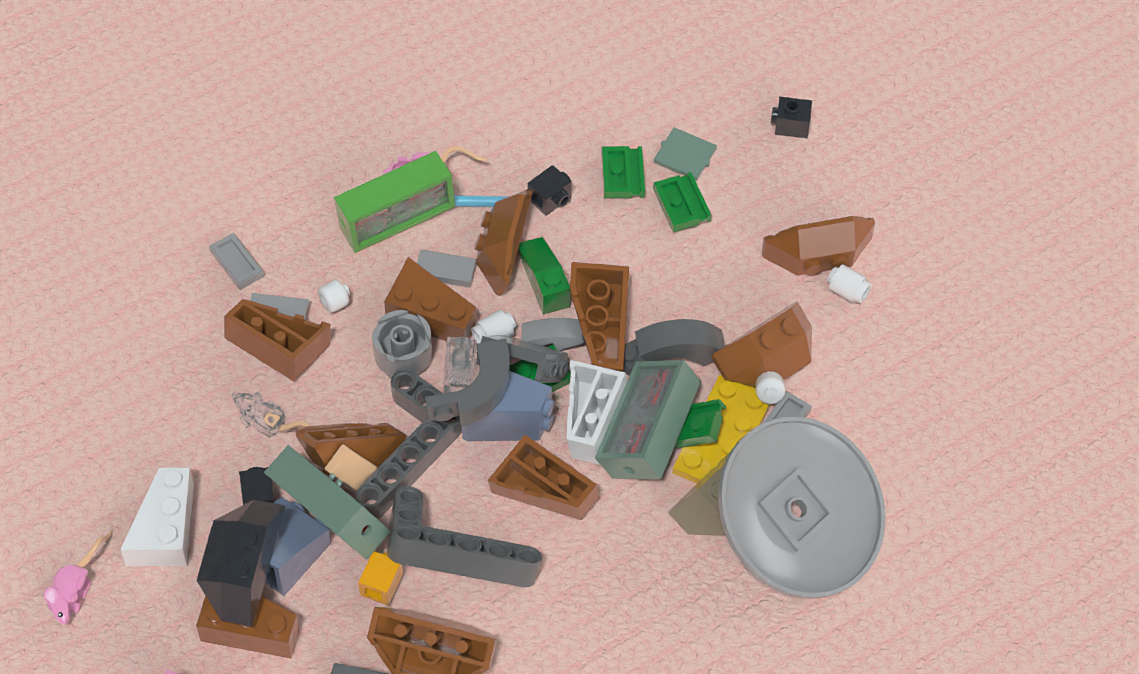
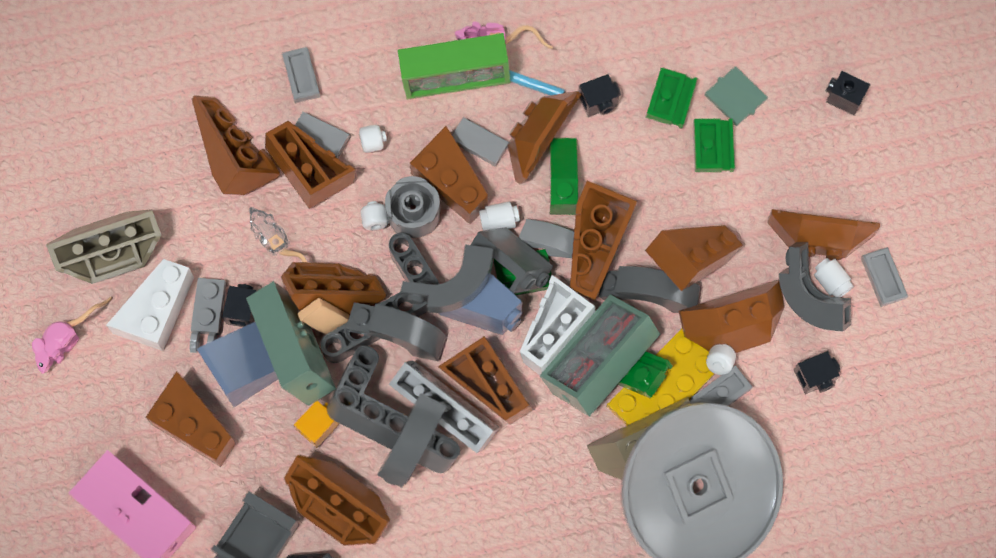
camera: 20 degrees right, 15 degrees up
black wedge [196,500,285,628] -> none
clear slope [443,337,478,393] -> none
none -> dark tan wedge [46,209,162,284]
none -> light grey hinge [189,278,226,353]
none -> dark orange wedge [192,95,280,195]
none -> dark grey arch [346,302,446,361]
none -> white piece [360,201,389,231]
none -> dark grey arch [377,393,446,488]
none -> light grey brick [389,360,500,453]
none -> dark orange wedge [645,225,743,291]
none -> dark grey arch [779,242,851,332]
none -> black brick [794,351,840,395]
none -> light grey tile [861,247,908,307]

